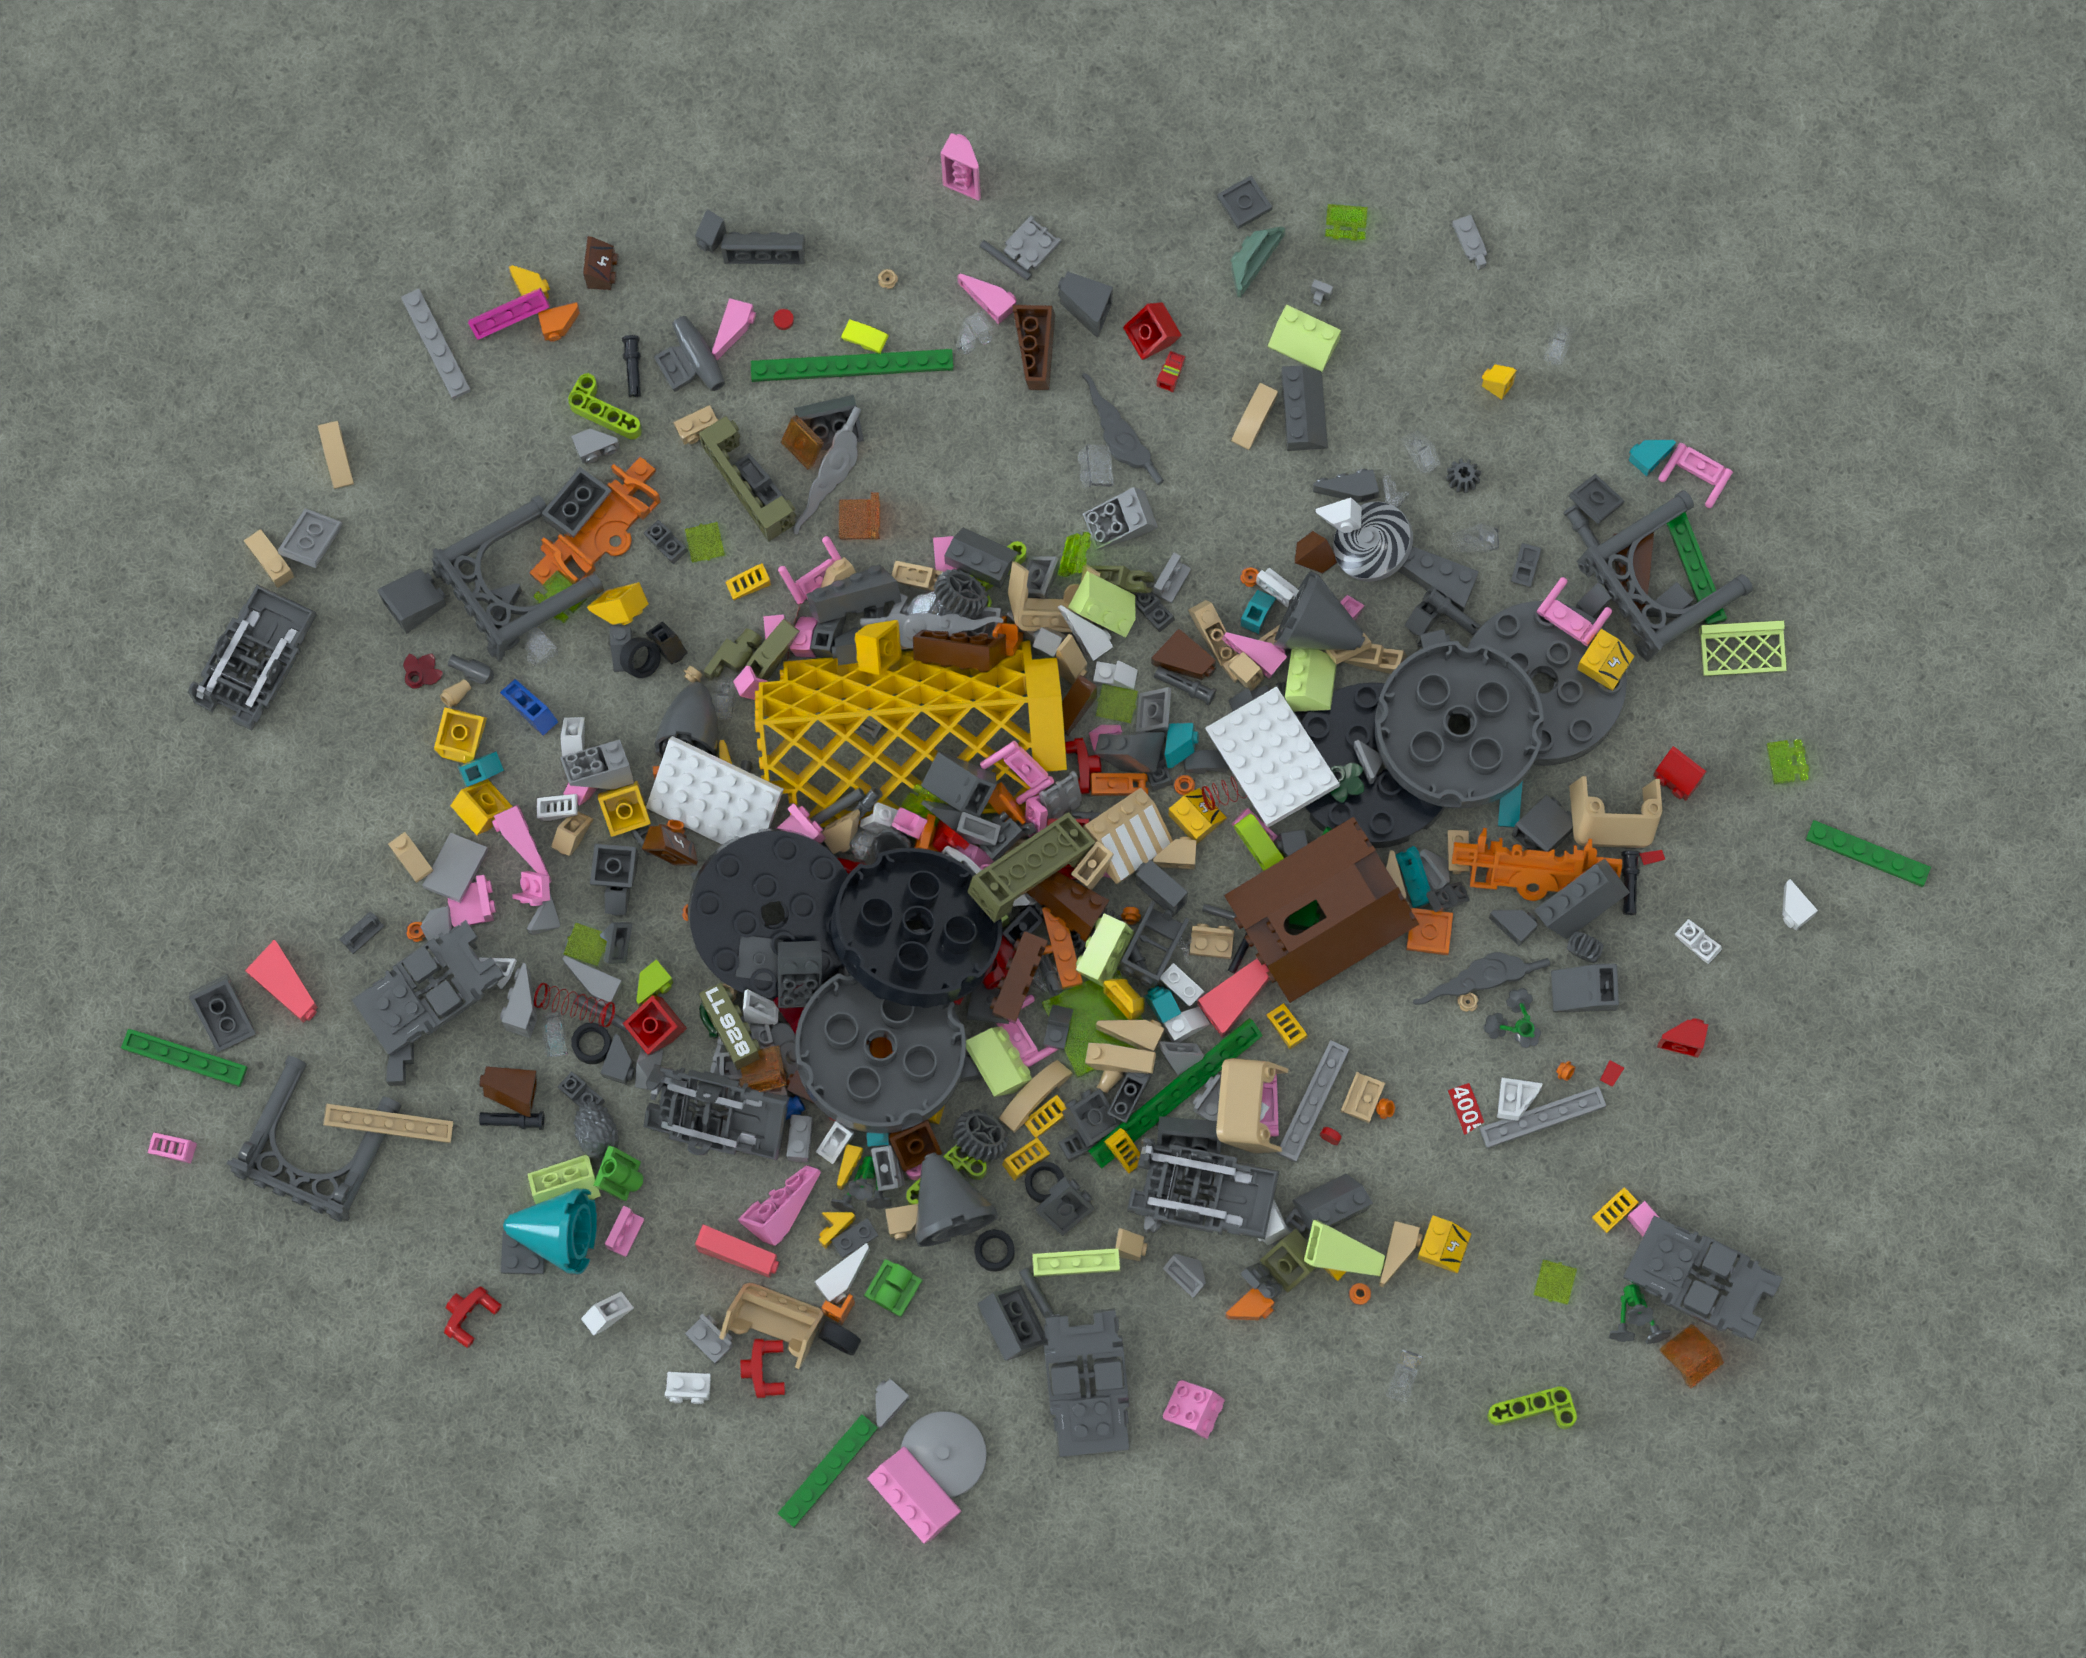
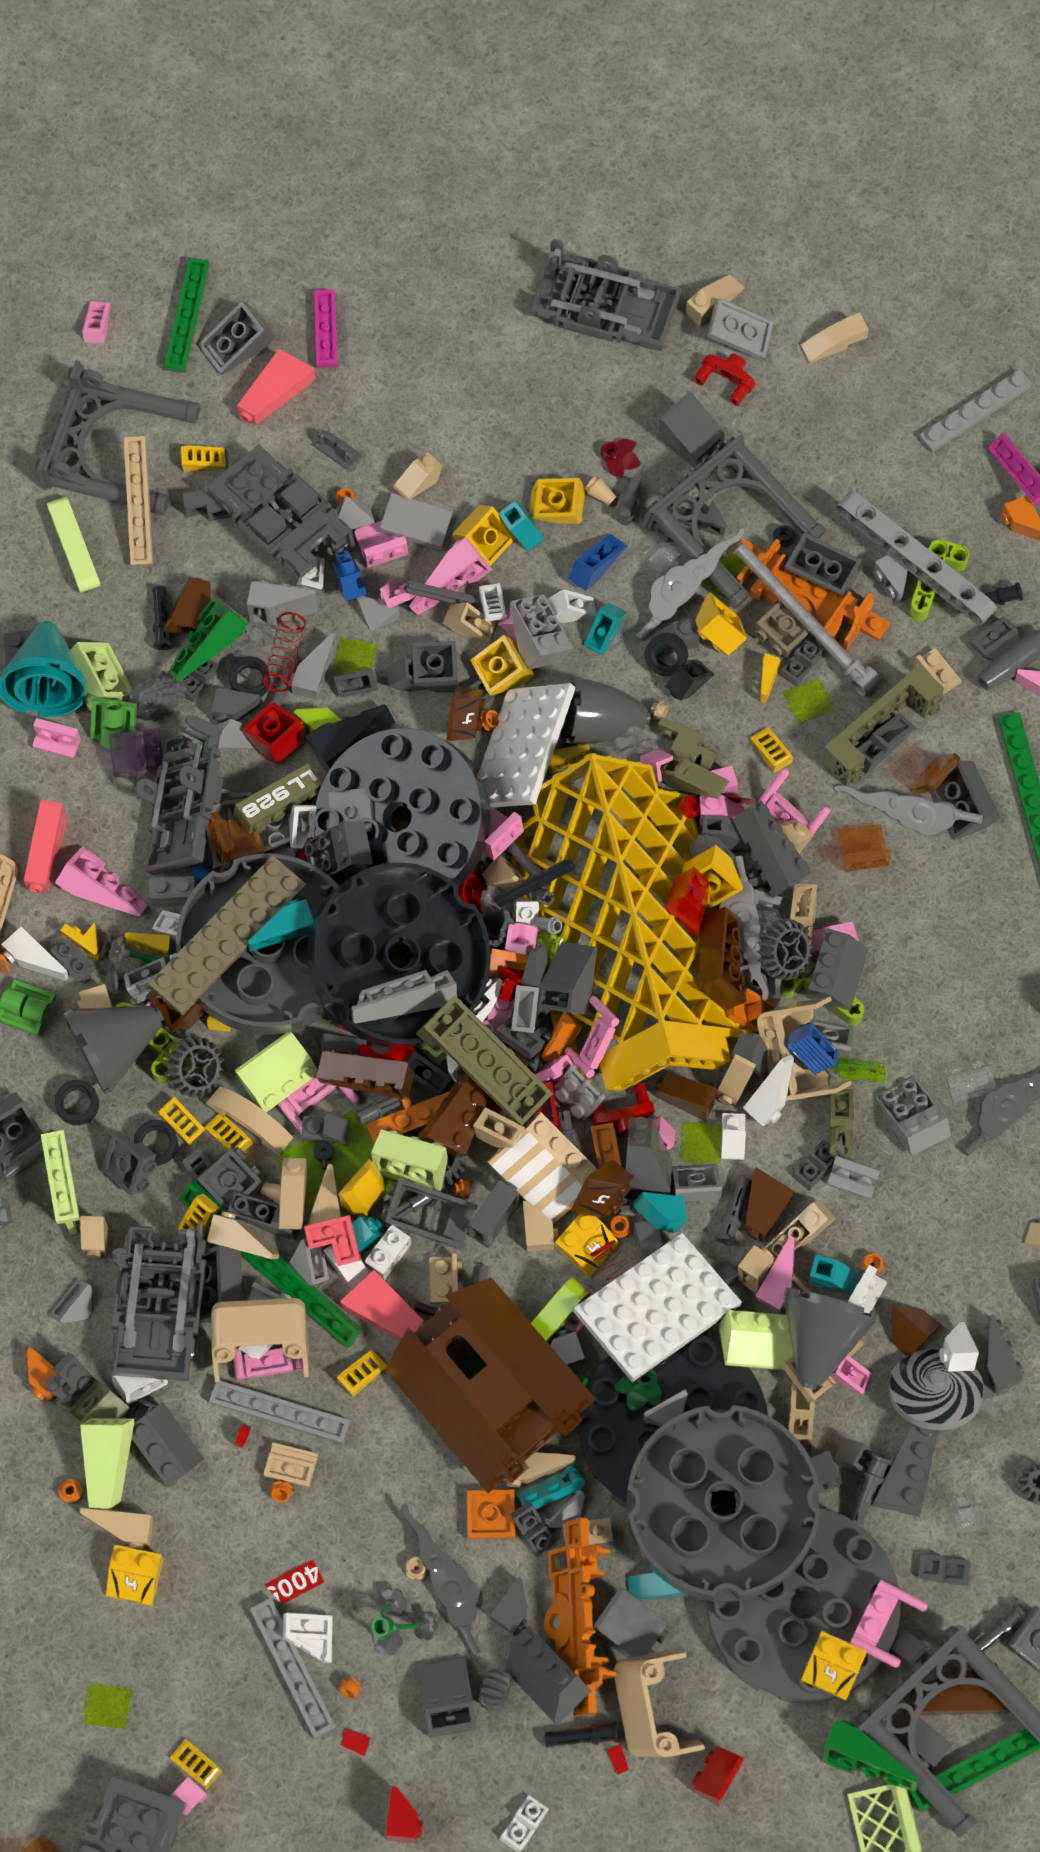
camera: 80 degrees right, 5 degrees down
yellowish green slope [1068,571,1135,637] -> none
dark grey plant [1609,1284,1671,1344] -> none
none -> yellowish green beam [46,496,101,593]
none -> clear purple slope [109,728,163,777]
none -> dark tan plate [148,855,306,1016]
none -> green wedge [169,597,248,681]
none -> yellow slope [181,446,226,472]
none -> tan slope [207,1211,279,1259]
none -> teal slope [248,899,314,952]
none -> coral plate [304,1215,361,1266]
none -> black wedge [306,704,395,773]
none -> black piece [313,1141,335,1170]
none -> dark pink plate [314,289,338,368]
none -> blue hips [333,550,367,601]
none -> light grey wedge [352,970,457,1024]
none -> dark grey axle [404,581,479,608]
none -> black axle [494,858,575,907]
none -> light grey pin [534,916,562,935]
none -> reddish brown slope [571,1160,634,1218]
none -> teal slope [584,602,628,655]
none -> light grey piece [636,529,745,640]
none -> red slope [665,867,709,936]
none -> red tile [679,795,700,819]
none -> red connector [693,353,756,406]
none -> flat silver piece [735,543,881,697]
none -> dark tan plate [754,601,810,658]
none -> yellow slope [760,654,780,704]
none -> black plate [773,525,795,546]
none -> blue brick [787,1023,838,1075]
none -> green wedge [823,1719,919,1791]
none -> light grey beam [836,491,997,625]

